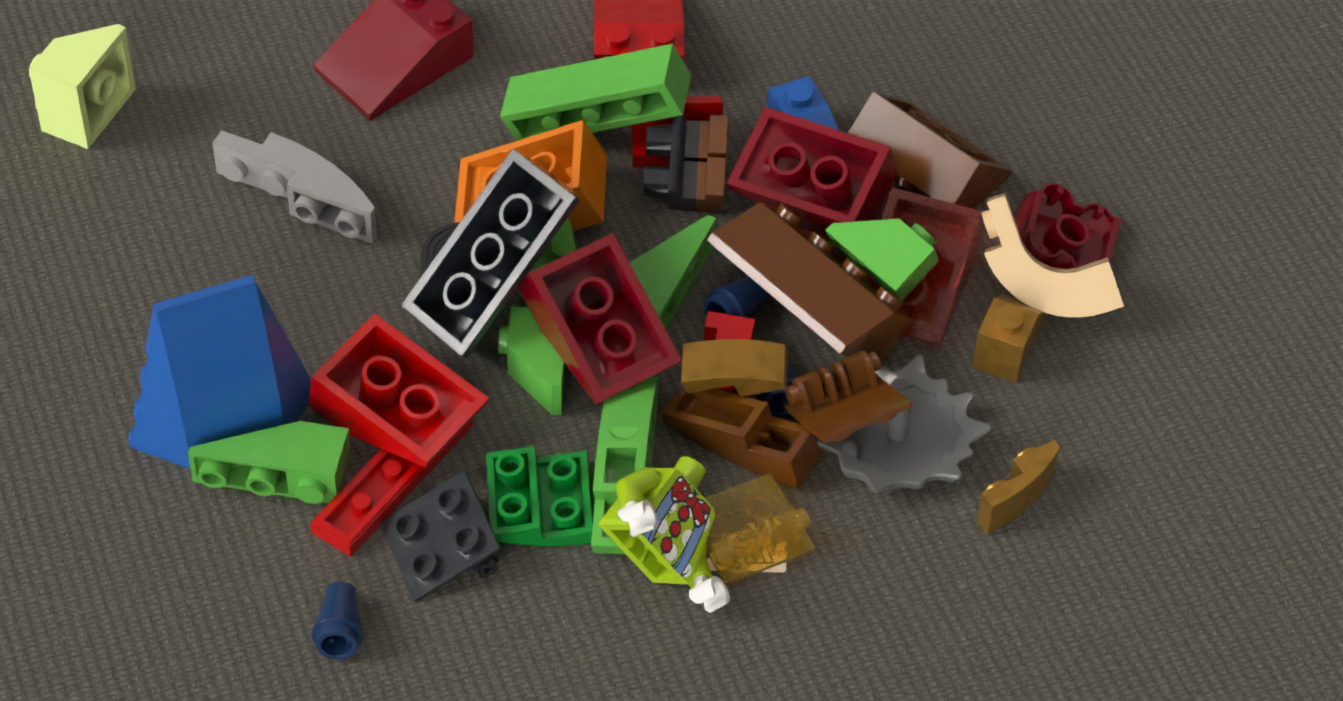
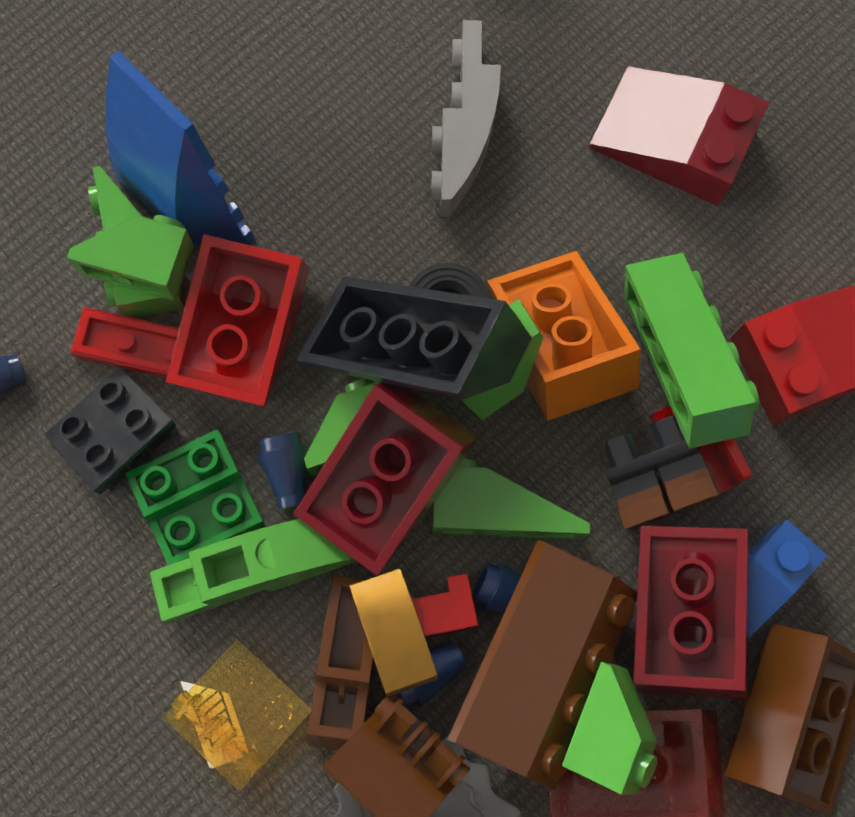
camera: 65 degrees right, 25 degrees up
torso [598,456,730,613] -> none
none -> bright green slope [67,215,194,302]
none -> dark blue cone [256,432,306,509]

